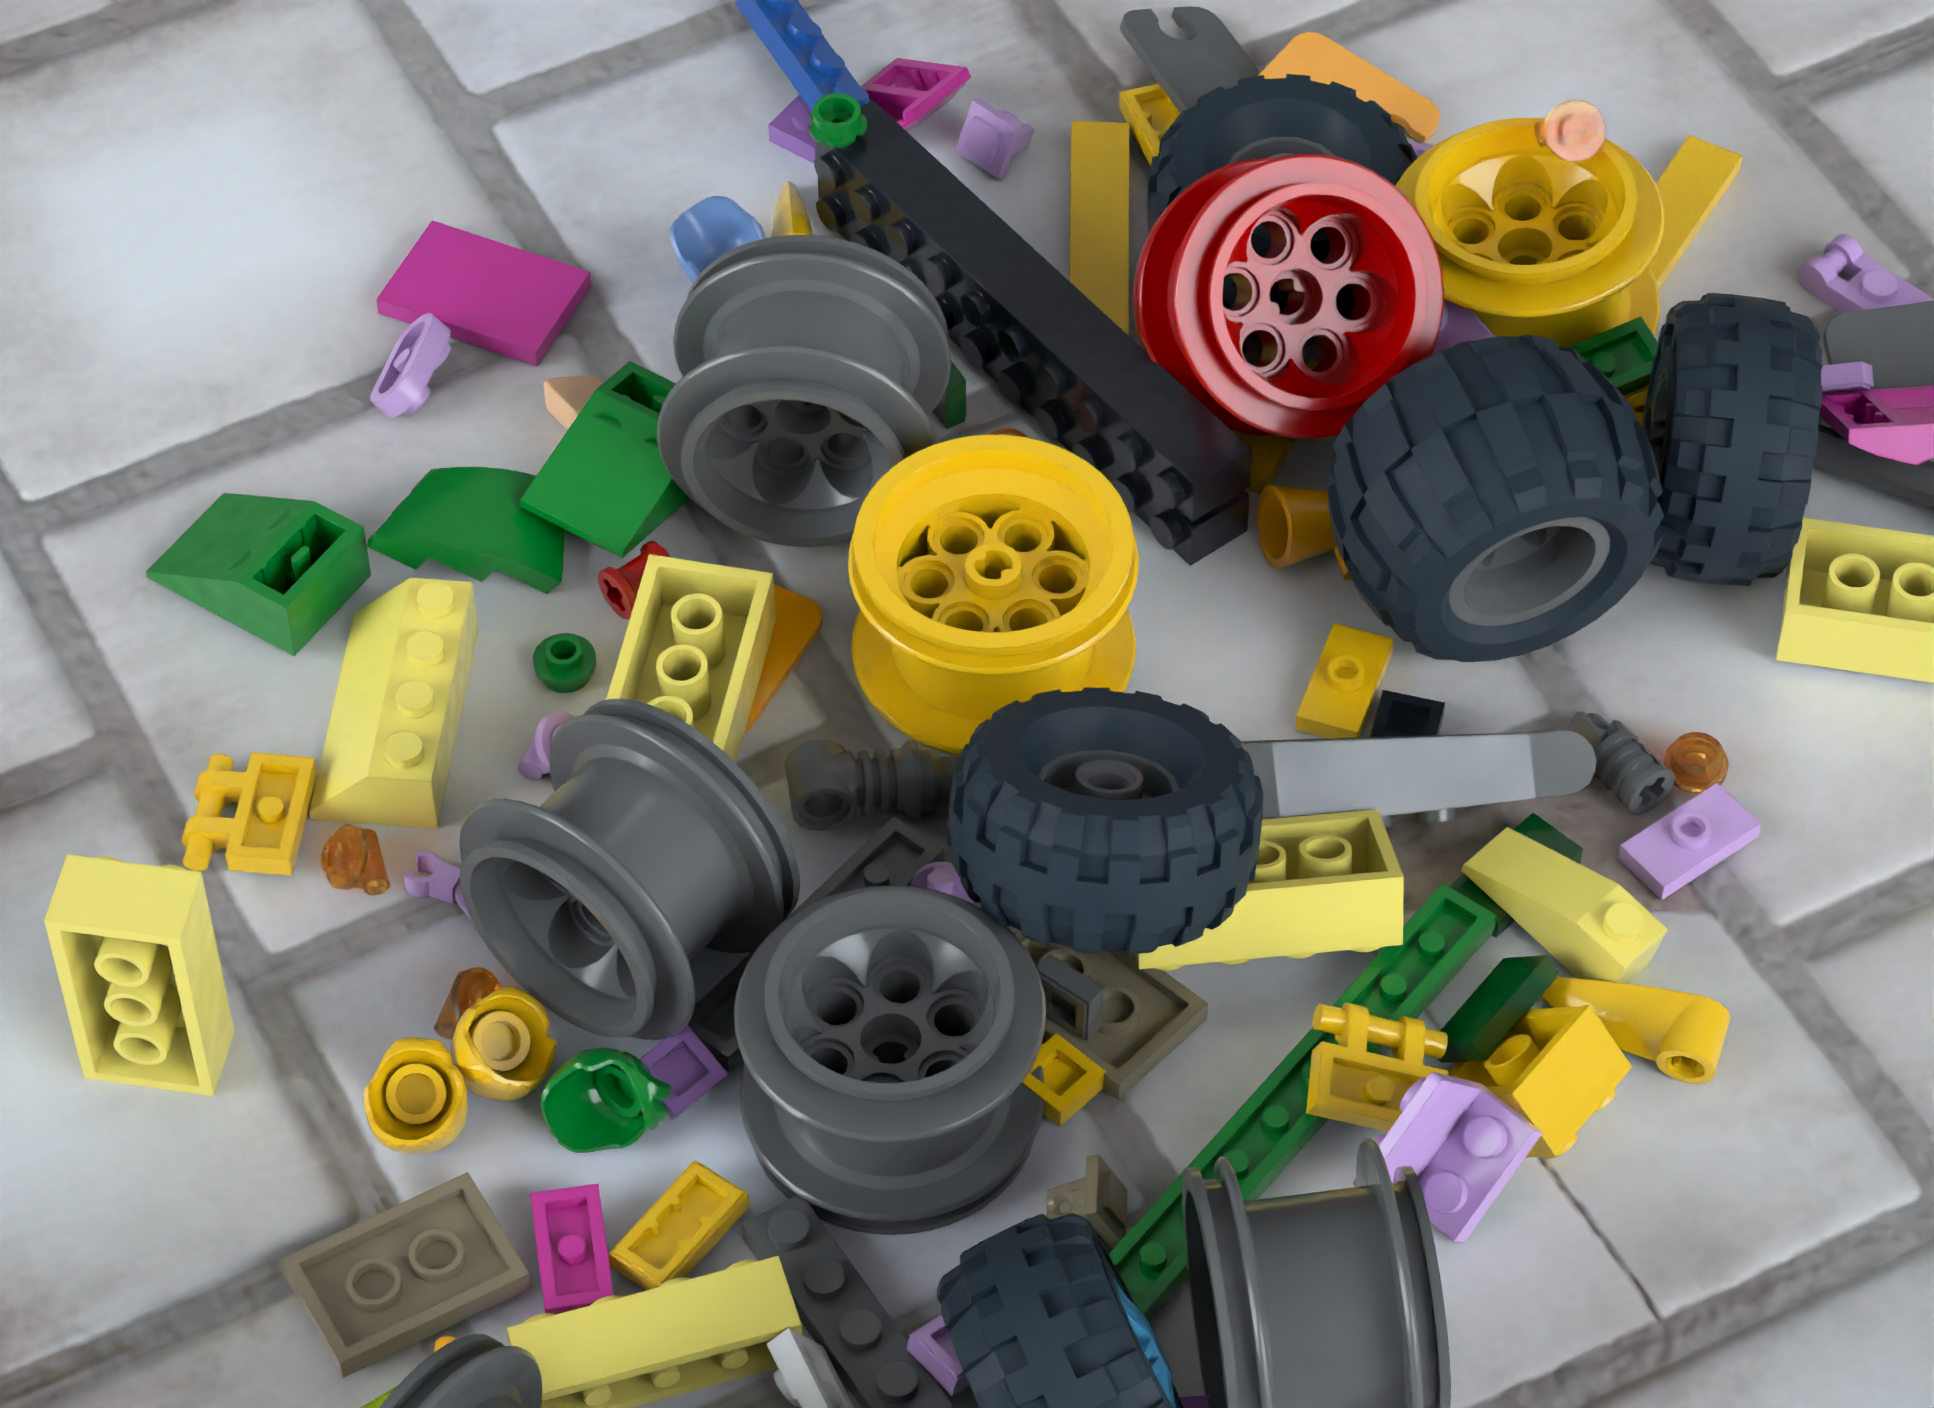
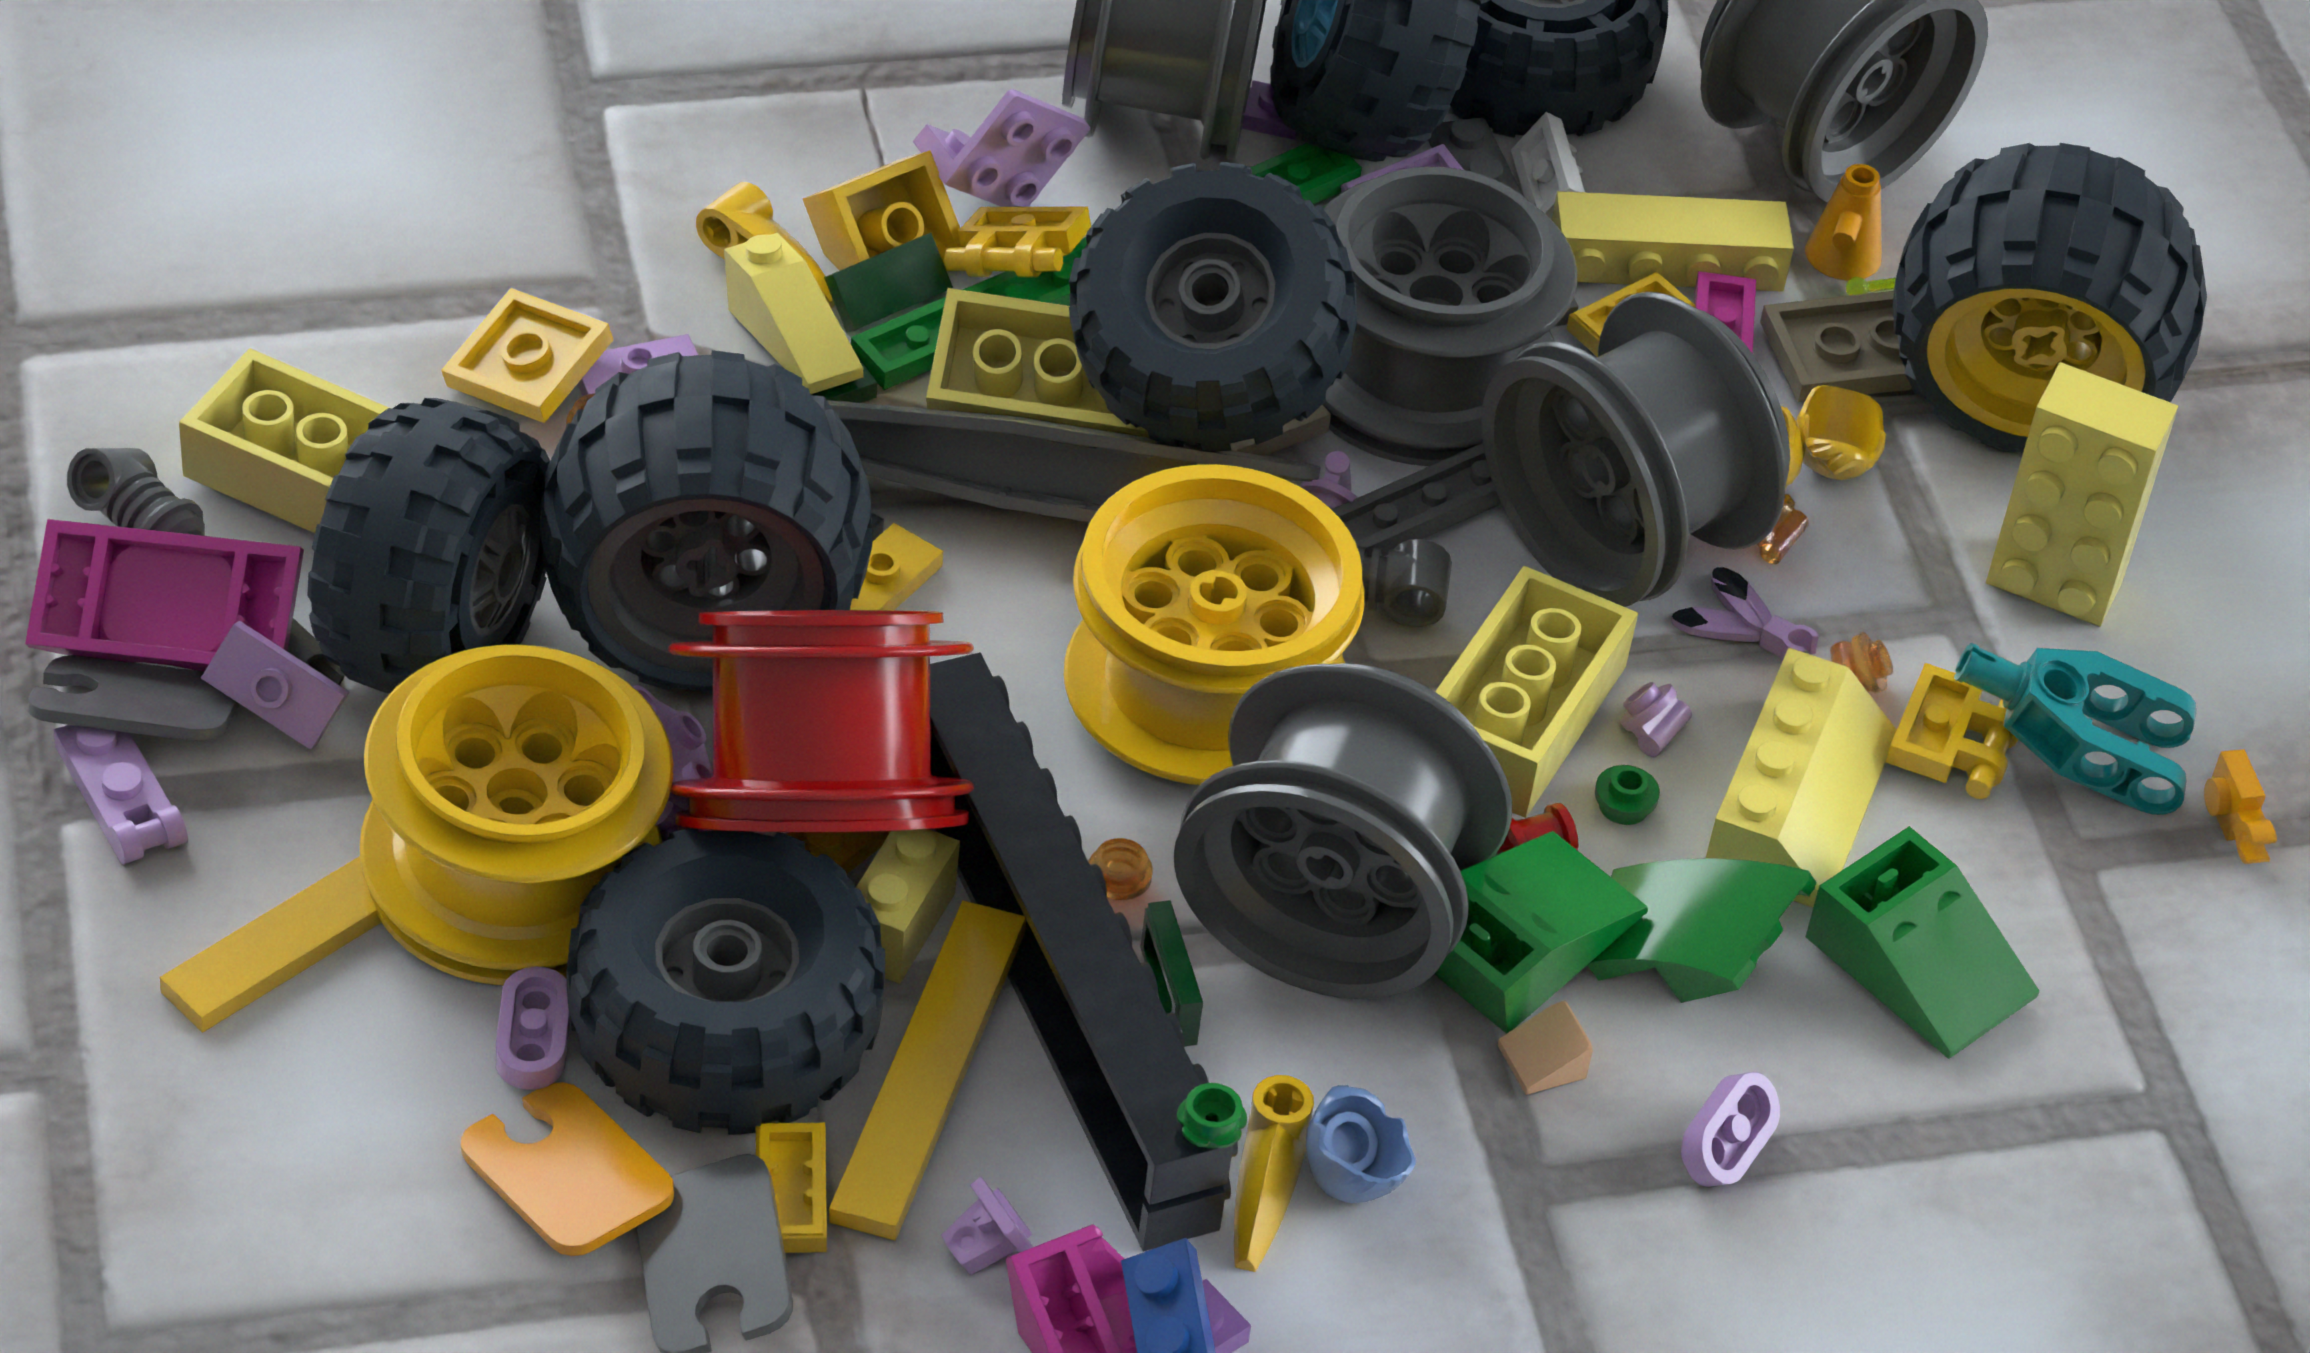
camera: 170 degrees left, 5 degrees down
dark pink tile [376,220,591,366] -> none
clear orange plate [1534,99,1606,162] -> none
none -> yellow plate [441,288,614,423]
none -> black wheel [1893,143,2207,453]
none -> teal piece [1954,643,2196,815]

